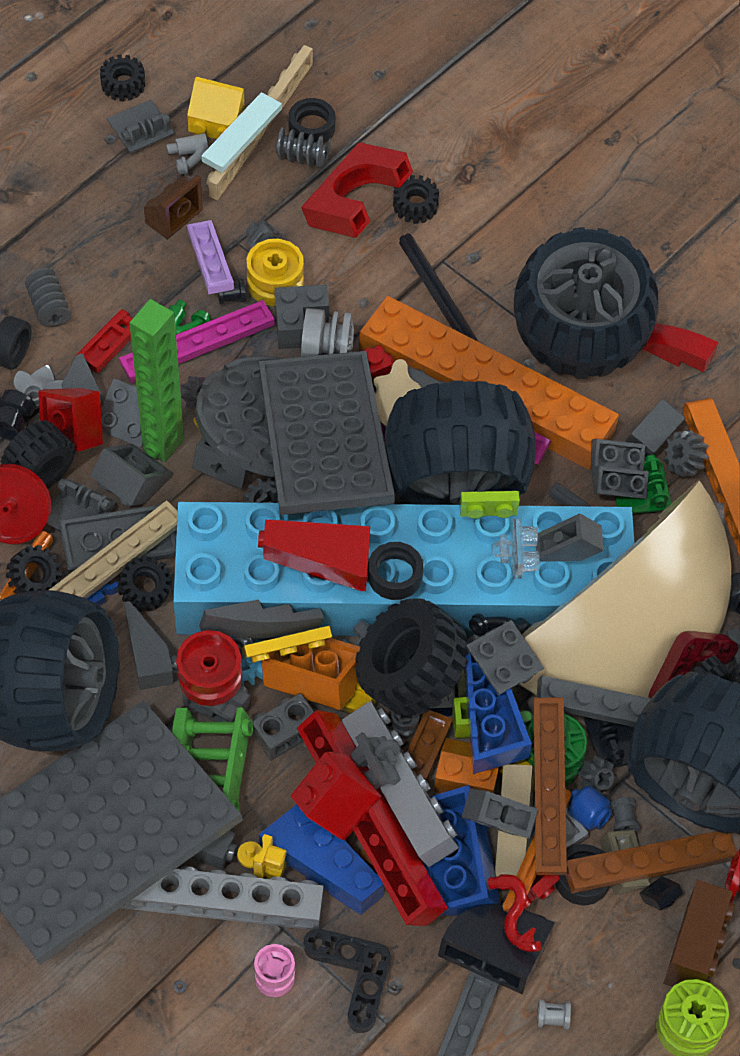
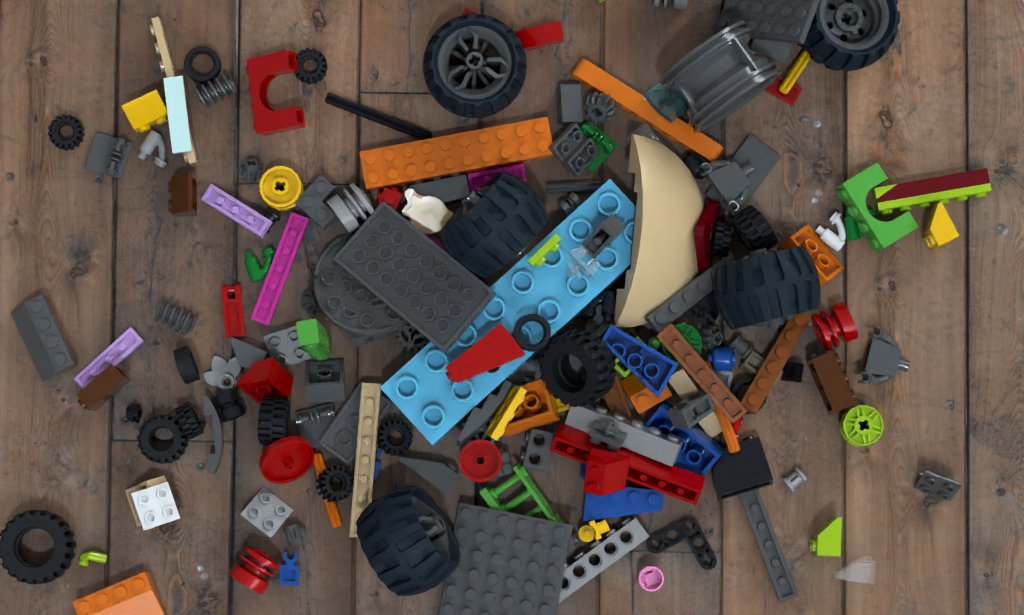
camera: 40 degrees left, 25 degrees up
dark grey hinge [466,620,544,695] -> none
red animal [488,874,541,952] -> none

